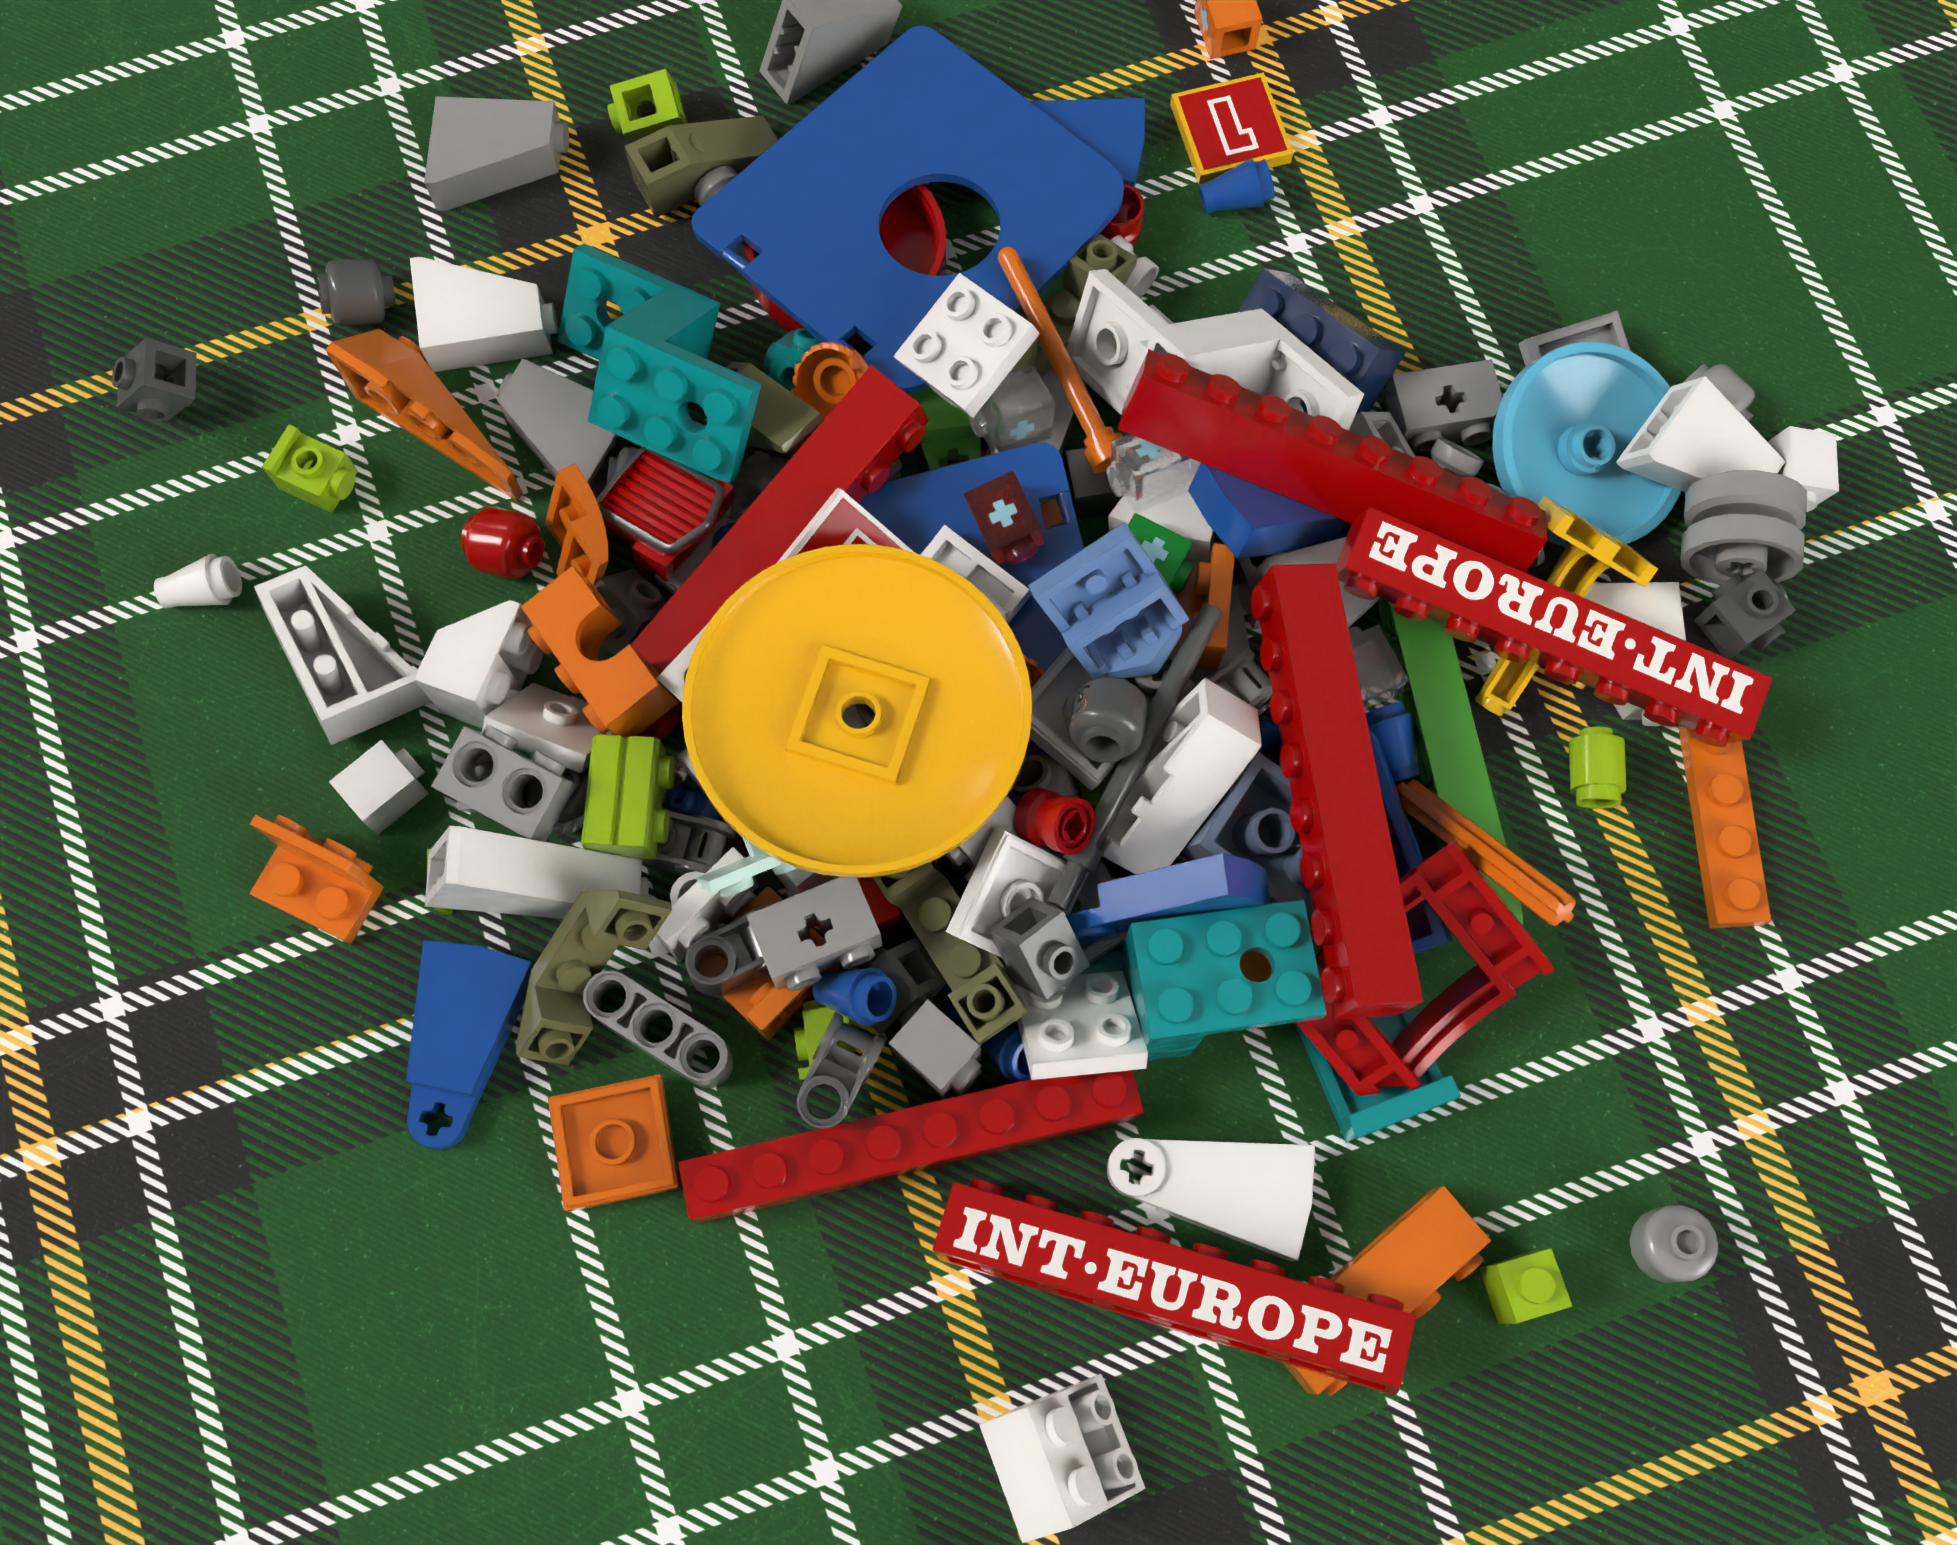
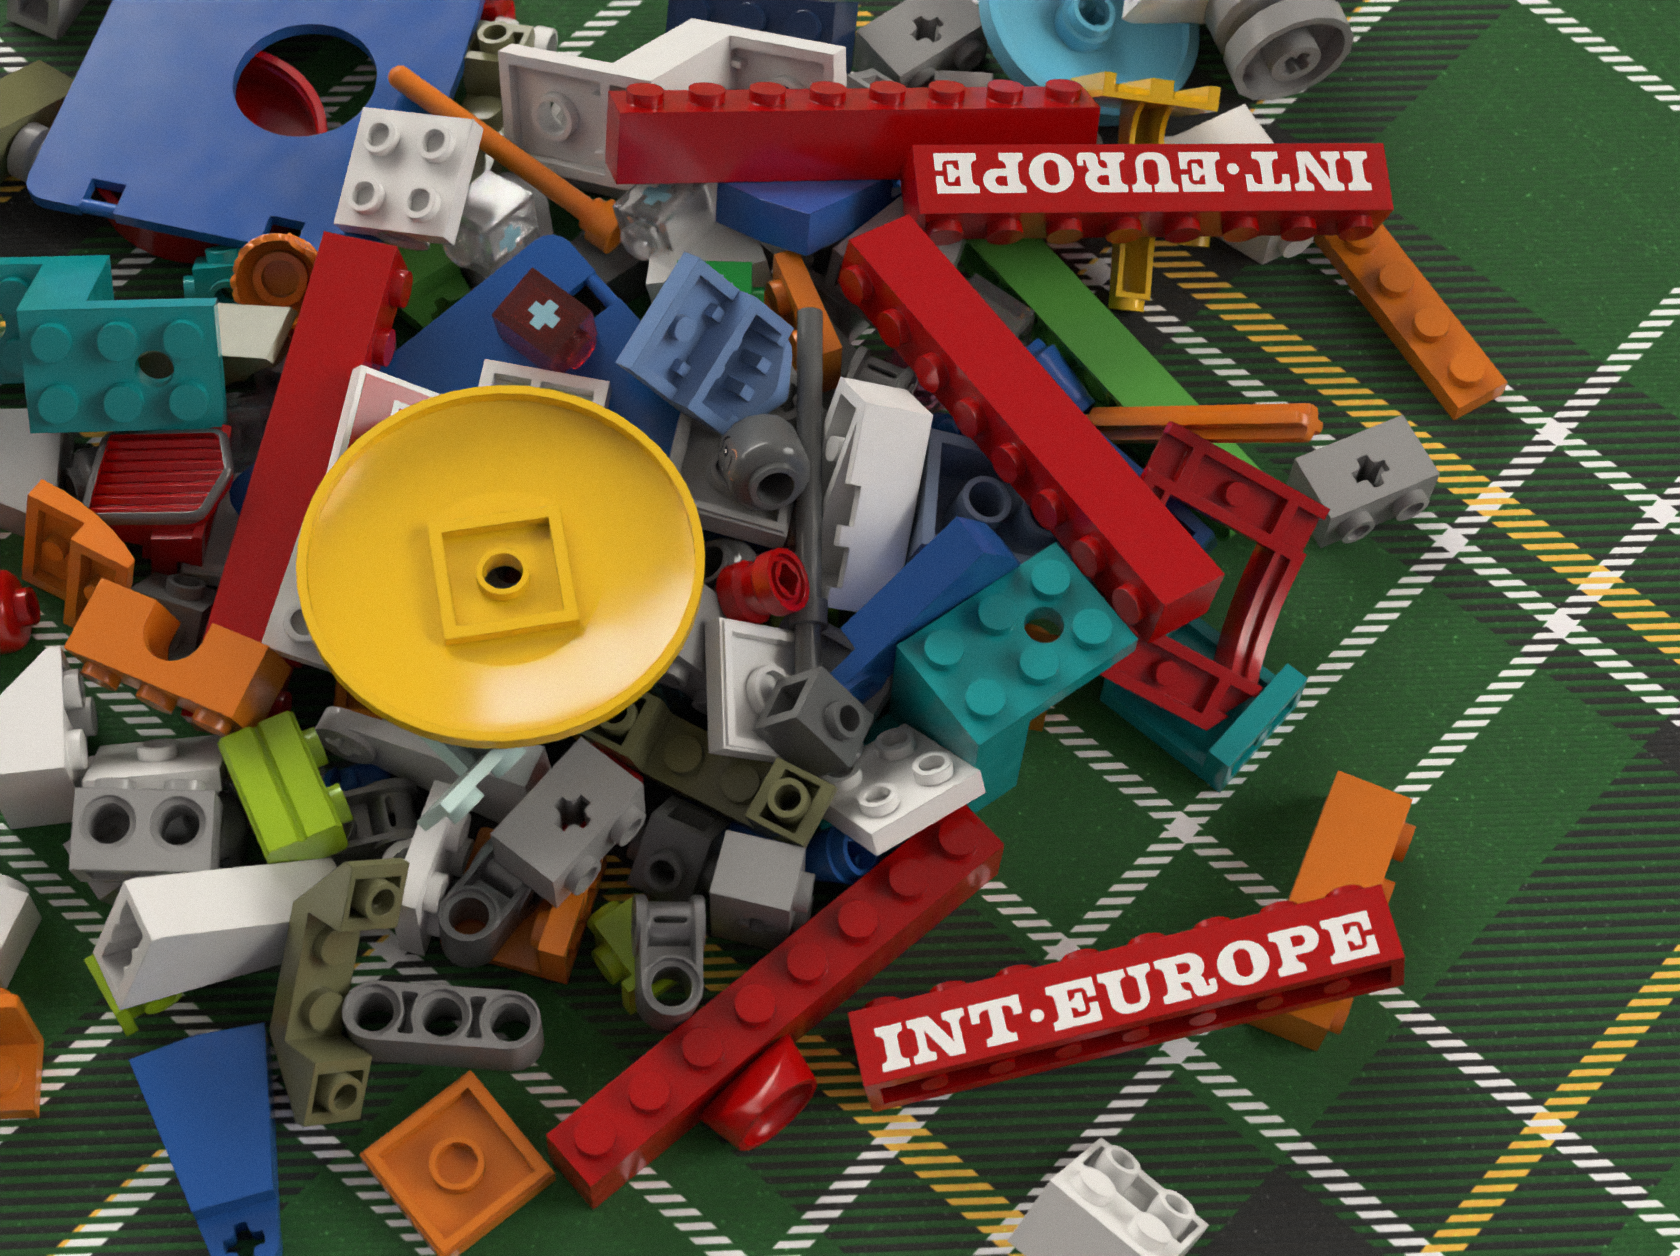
camera: 30 degrees left, 10 degrees down
blue cone [813,968,897,1026] -> none
white piece [1107,1138,1315,1262] -> none
lime brick [1479,1248,1572,1324] -> none
lime brick [1569,726,1627,809] -> none
light grey head [1629,1205,1718,1283] -> none
dark grey brick [1694,569,1796,660] -> none
none -> red piece [698,1033,818,1151]
none -> light grey brick [1286,415,1440,548]

